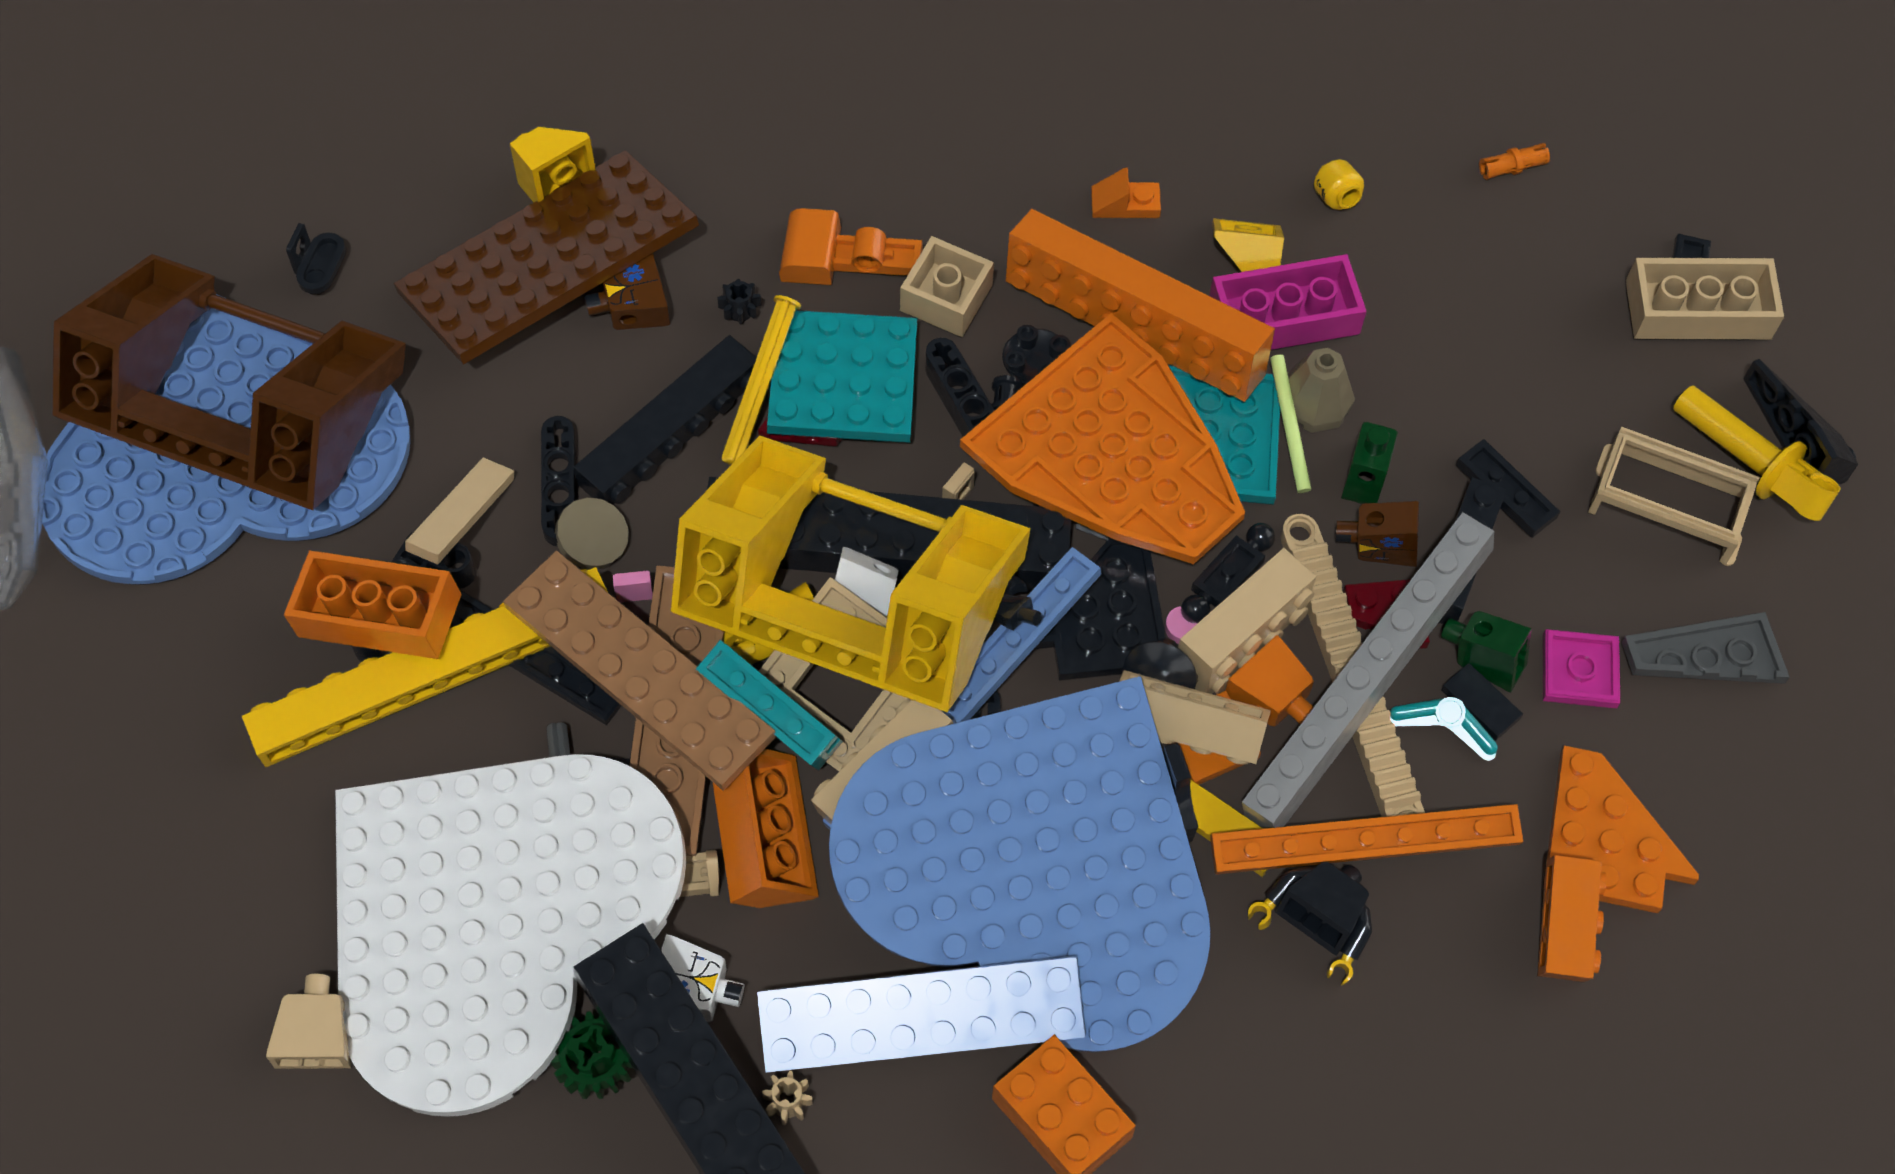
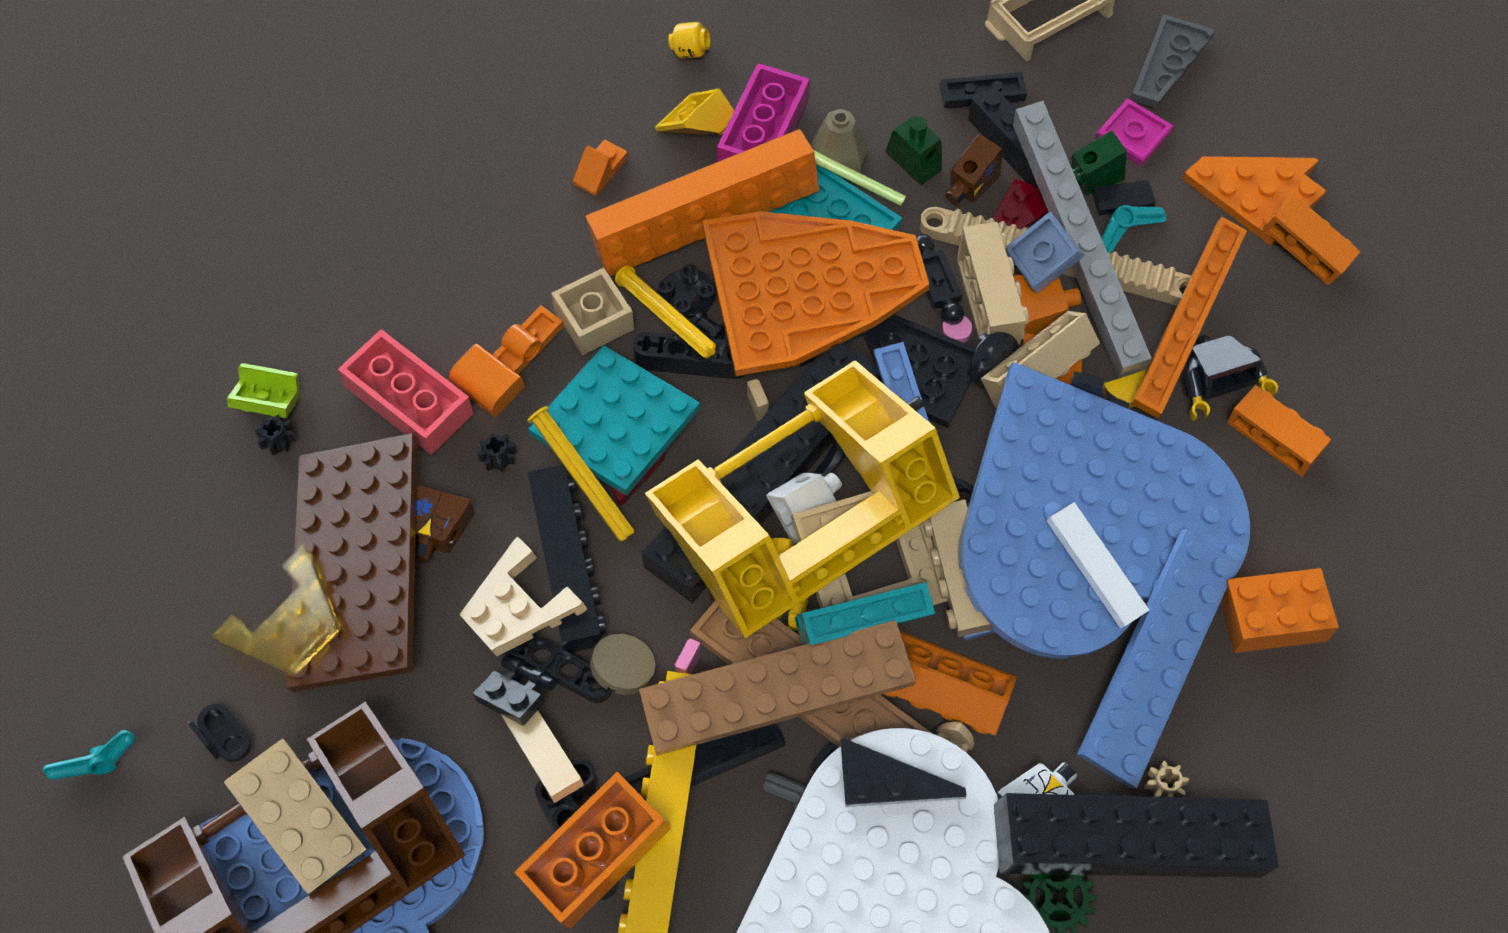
camera: 55 degrees left, 0 degrees up
yellow slope [509,127,596,203] -> none
none -> teal piece [42,730,135,780]
none -> clear yellow wing [212,545,341,677]
none -> tan brick [224,738,368,895]
none -> lime bracket [227,363,300,418]
none -> black gear [255,415,296,455]
none -> coral brick [338,329,474,455]
none -> wing [459,537,587,657]
none -> black plate [473,655,557,726]
none -> yellow axle [615,265,716,358]
none -> black wing [840,739,967,807]
none -> sand blue tile [1006,211,1085,293]
none -> white tile [1046,502,1149,629]
none -> orange brick [1227,385,1331,477]

